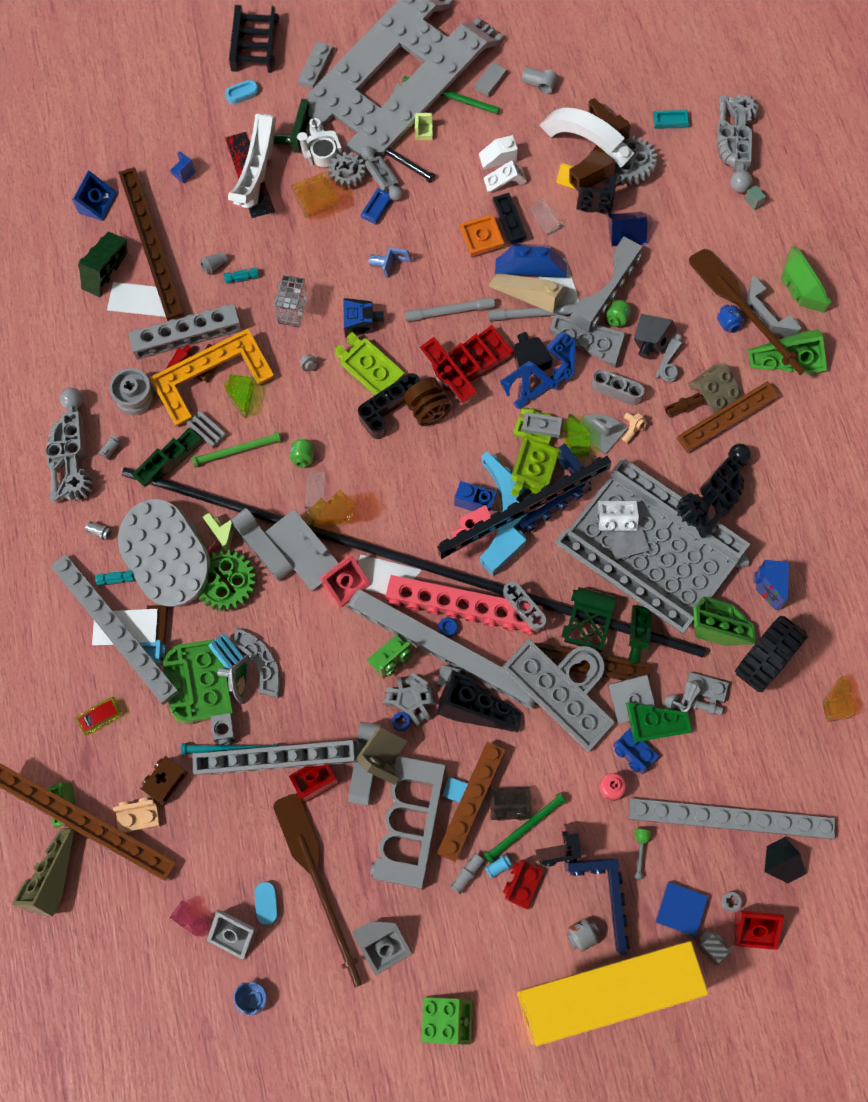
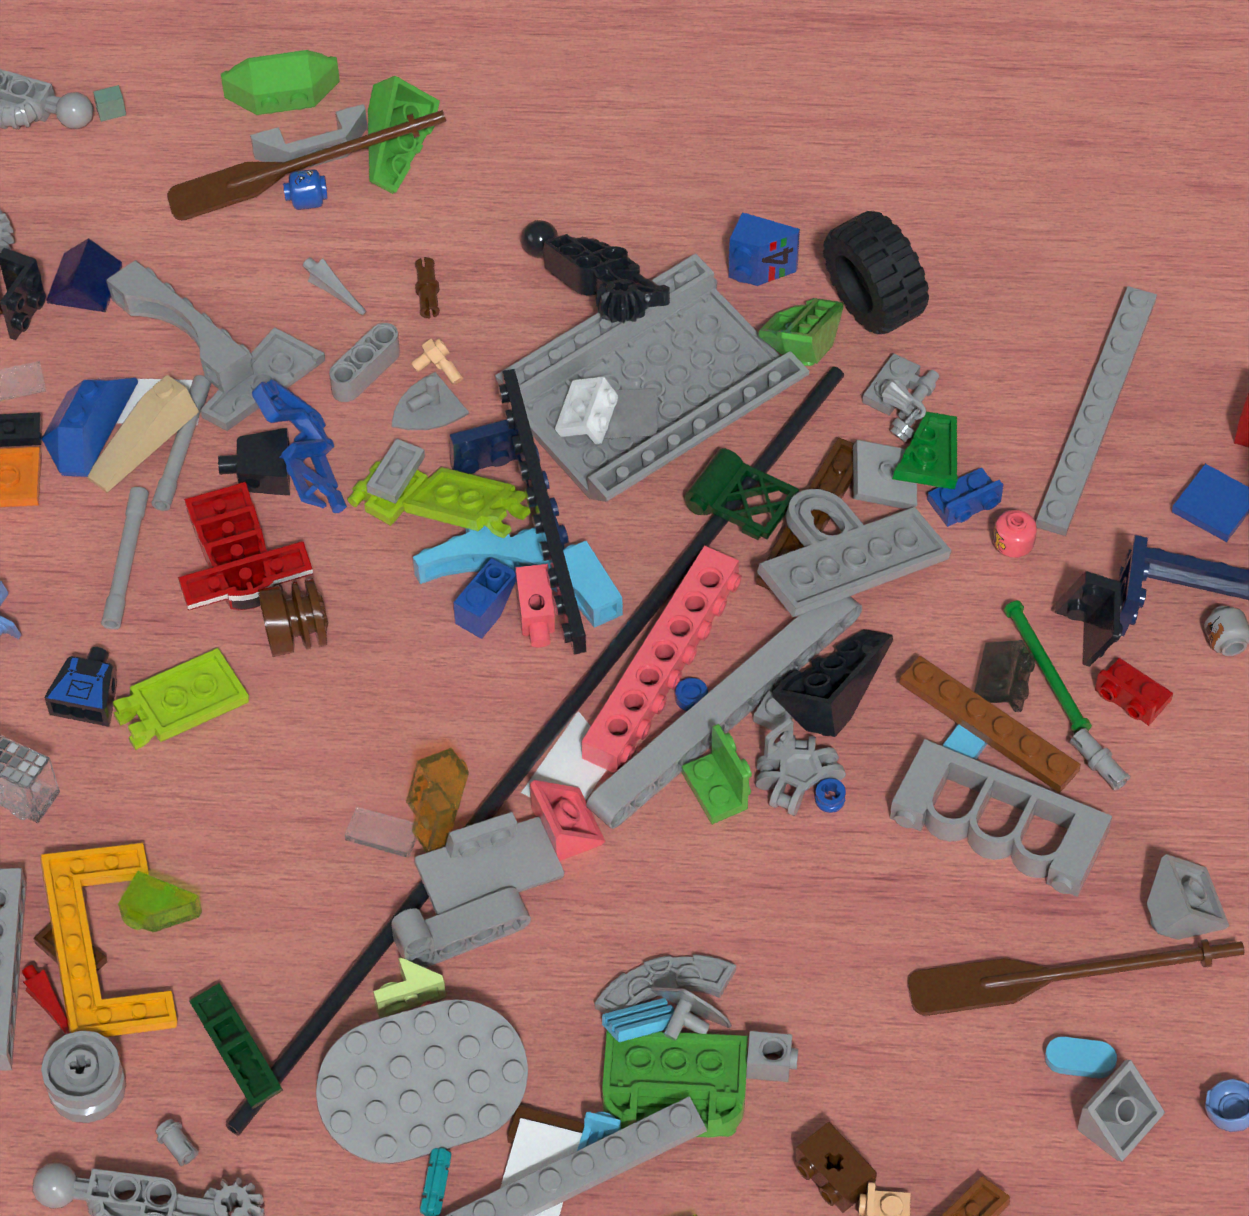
camera: 75 degrees left, 15 degrees down
light grey pin [85,521,112,540] -> none
clear pink leg [170,900,210,937] -> none
teal bar [181,743,279,755] -> none
light grey tile [187,411,226,448] -> none
bright green bar [192,432,281,467] -> none
light grey brick [192,740,358,776] -> none
bright green gear [199,550,257,612] -> none
bright green head [289,439,315,468] -> none
red slope [289,765,339,803] -> none
light grey plate [300,354,318,372] -> none
light grey beam [348,722,381,806] -> none
dark tan bracket [356,726,407,785] -> none
black beam [358,373,420,439] -> none
medium azure pin [484,855,512,879] -> none
light grey beam [503,582,546,631] -> none
clear neon green slope [563,414,590,457] -> none
bright green head [605,300,632,327] -> none
dark green piece [628,605,652,664] -> none
black torso [634,314,677,358] -> none
hinge [634,829,651,880] -> none
light grey plate [660,364,678,382] -> none
dark orange plate [677,381,779,453] -> none
dark tan bracket [688,364,743,414] -> none
light grey bush [721,892,742,912] -> none
black slope [764,837,806,884] -> none
clear yellow slope [822,676,857,722] -> none

